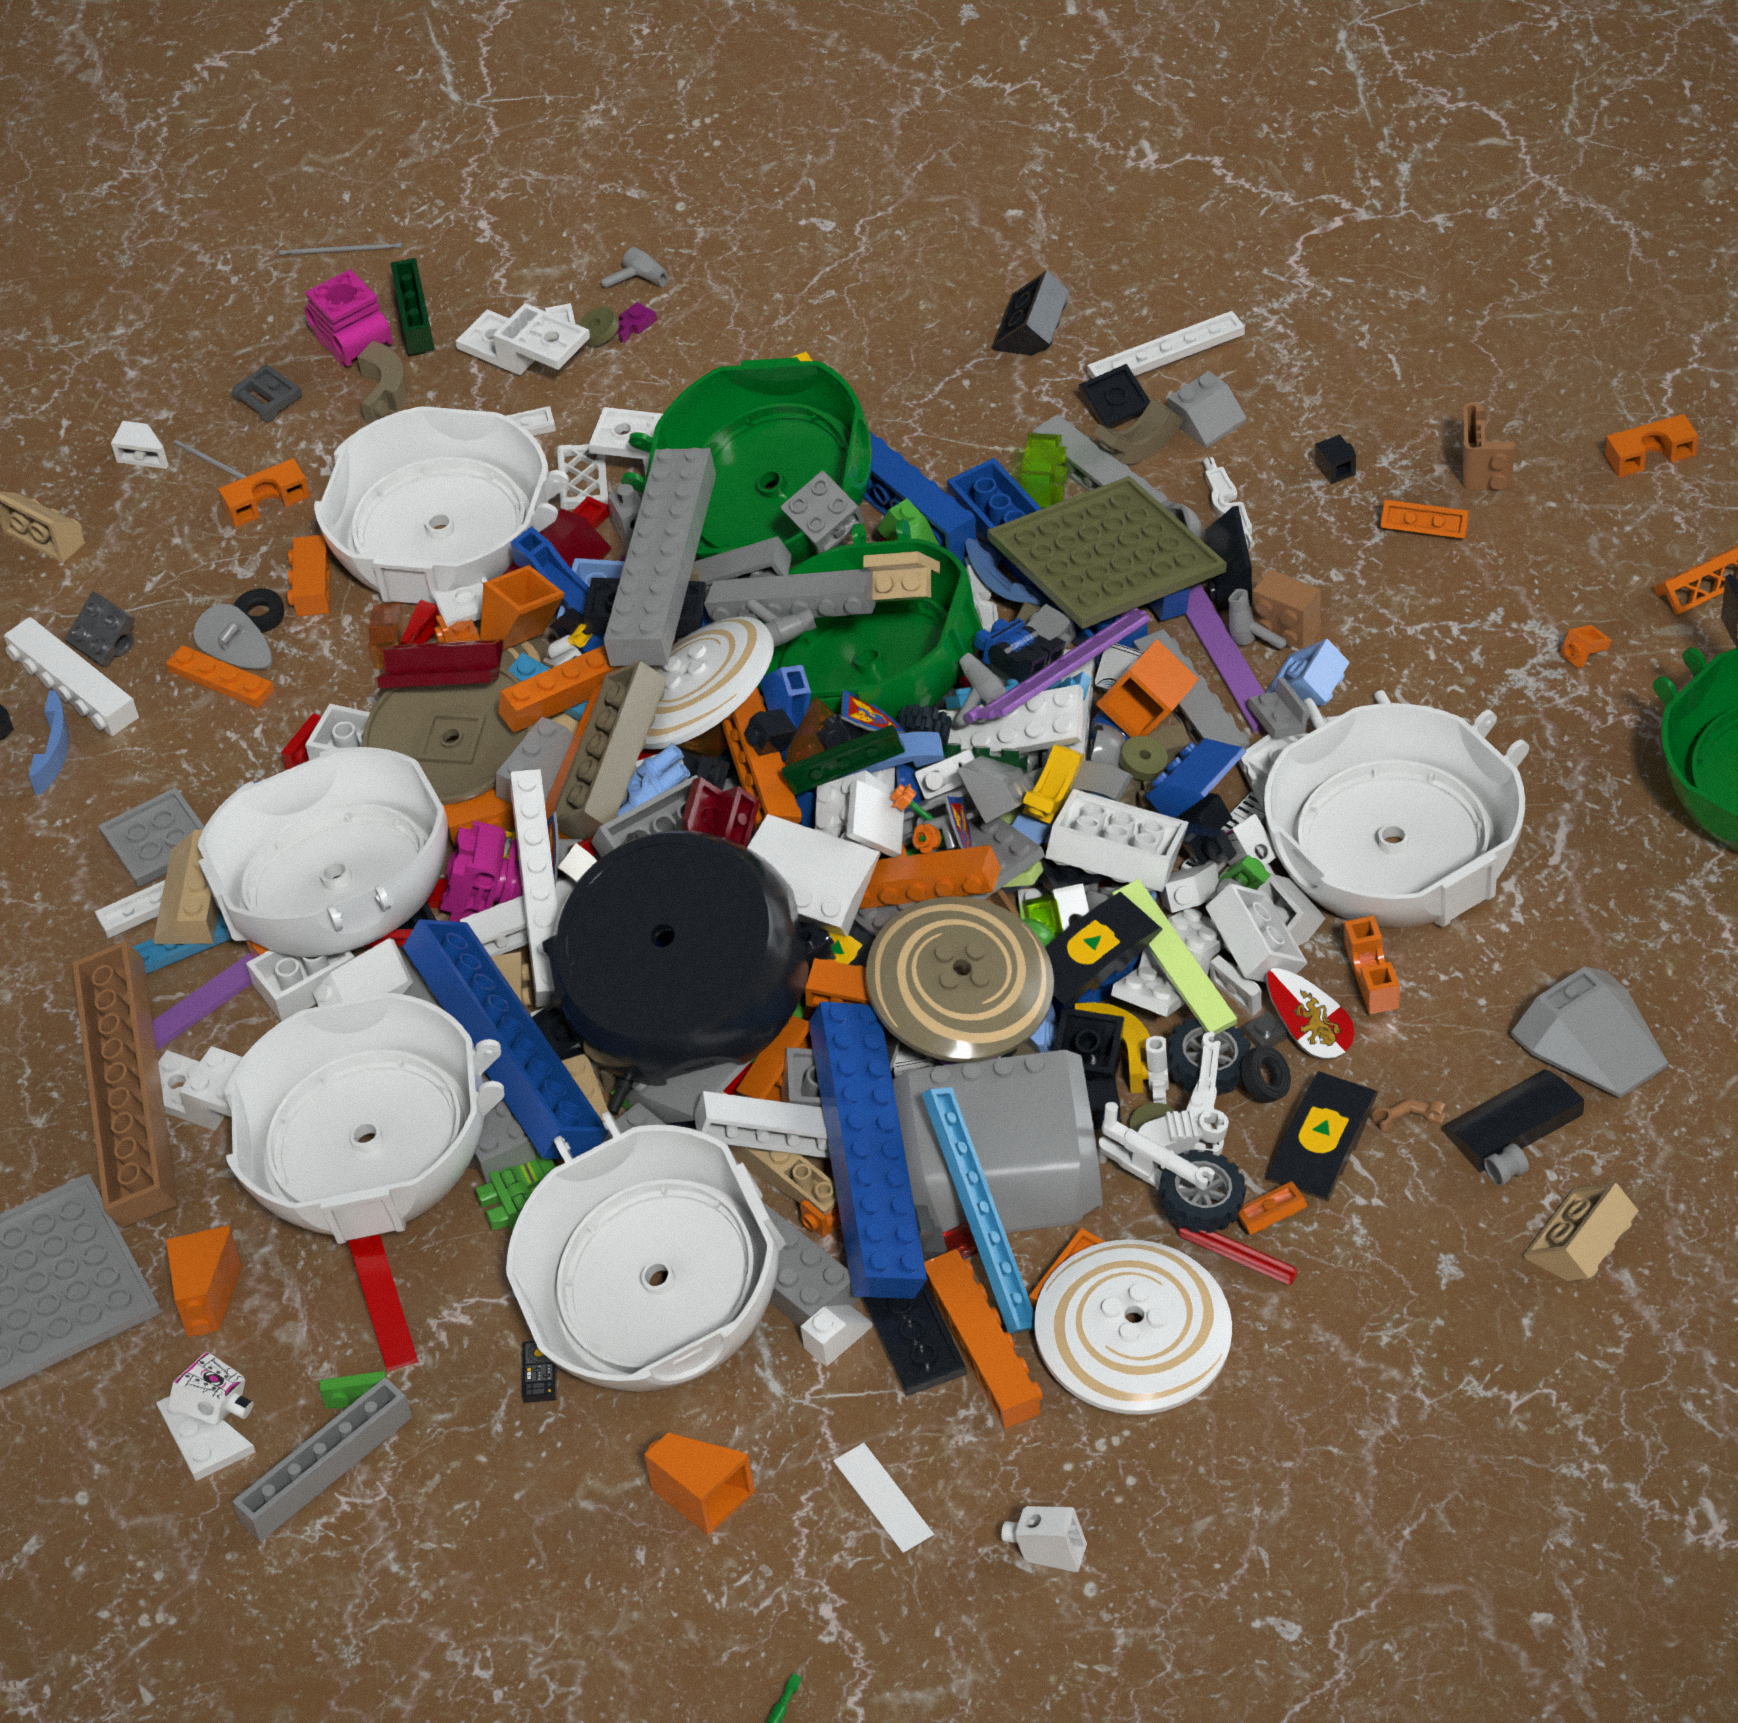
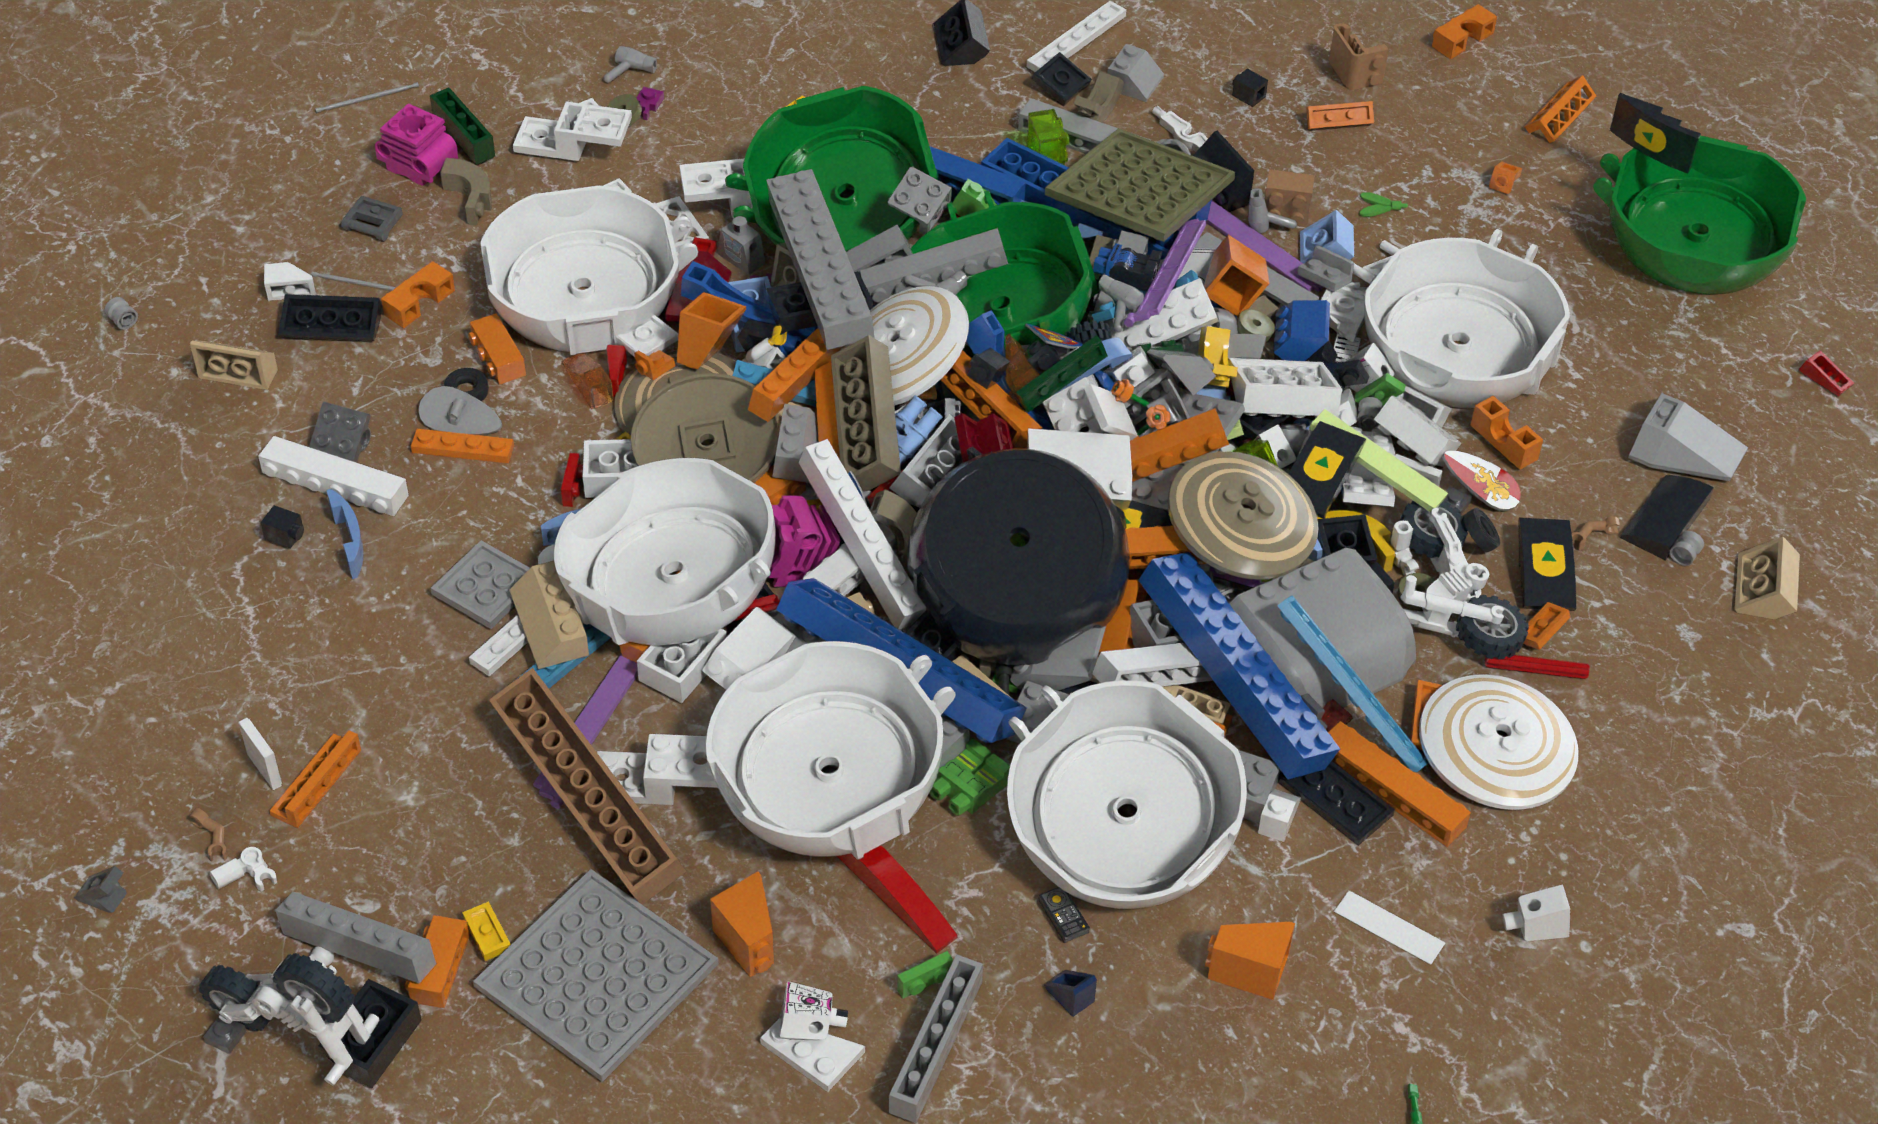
camera: 30 degrees left, 0 degrees up
dark red slope [377,639,503,688] -> none
tan bracket [863,551,940,602] -> none
none -> black slope [278,294,383,341]
none -> dark blue slope [1044,970,1097,1017]
none -> bright green piece [1360,192,1408,217]

